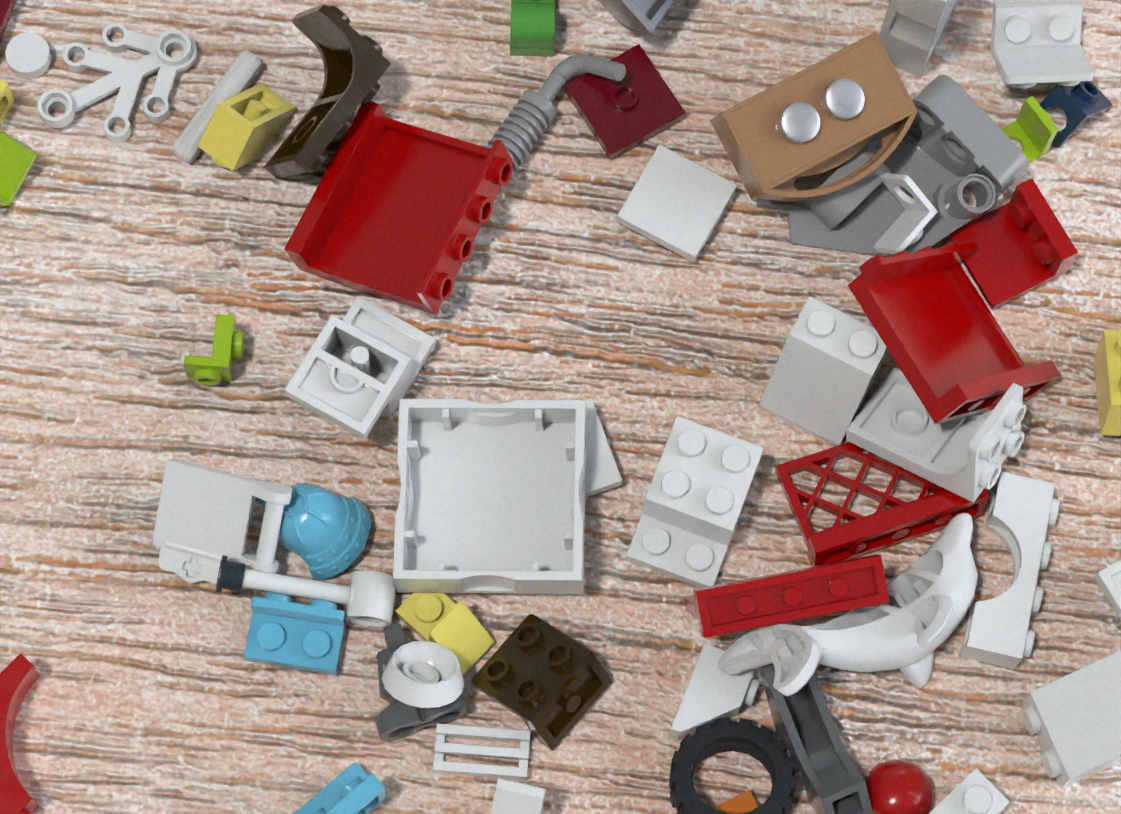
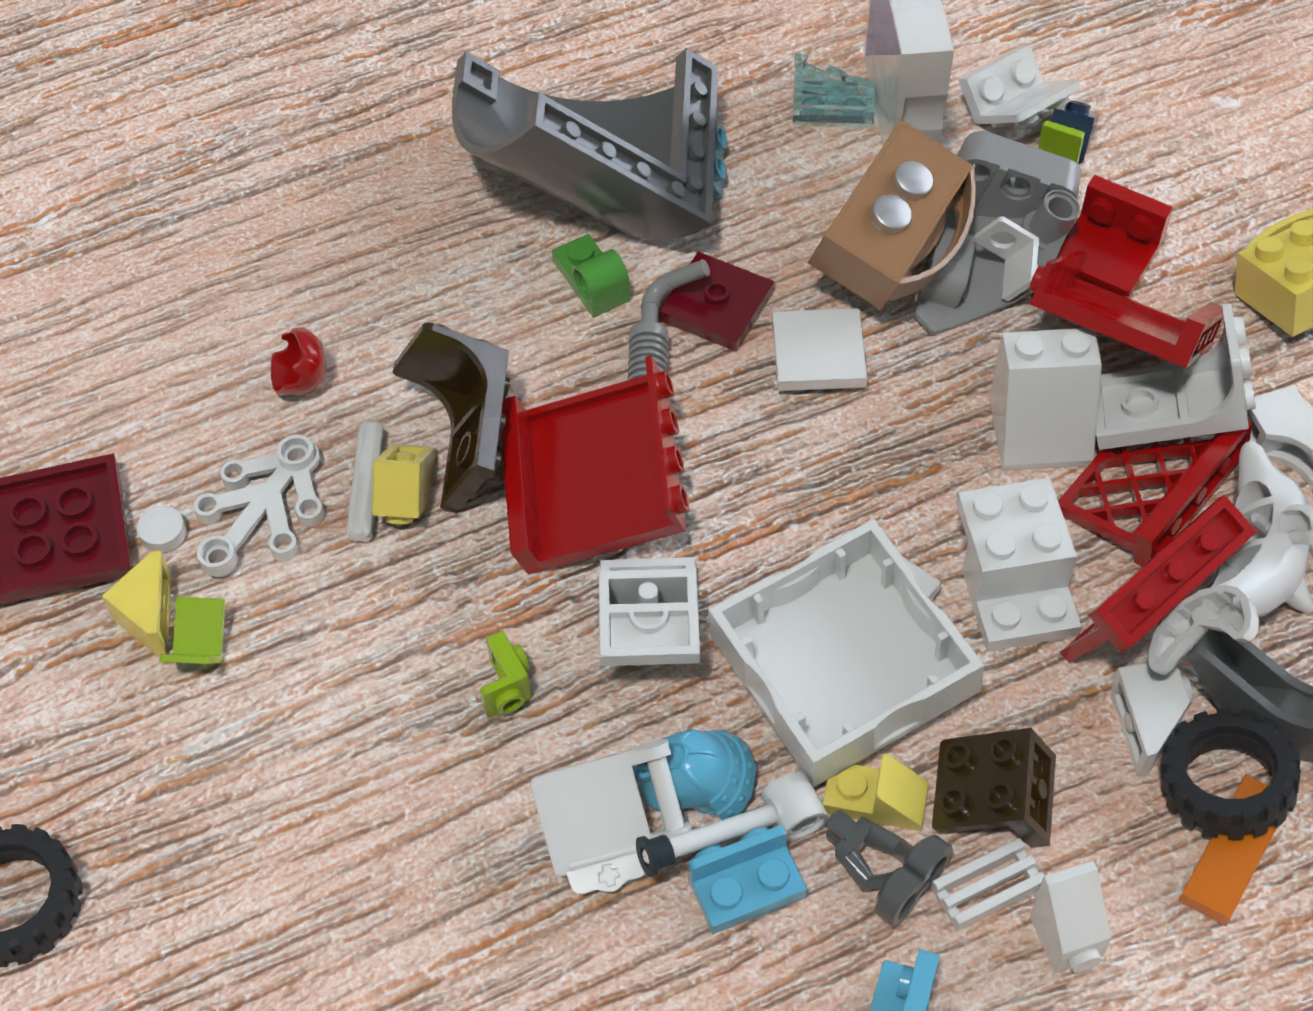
camera: 25 degrees left, 15 degrees down
white hat [382,641,465,708] -> none

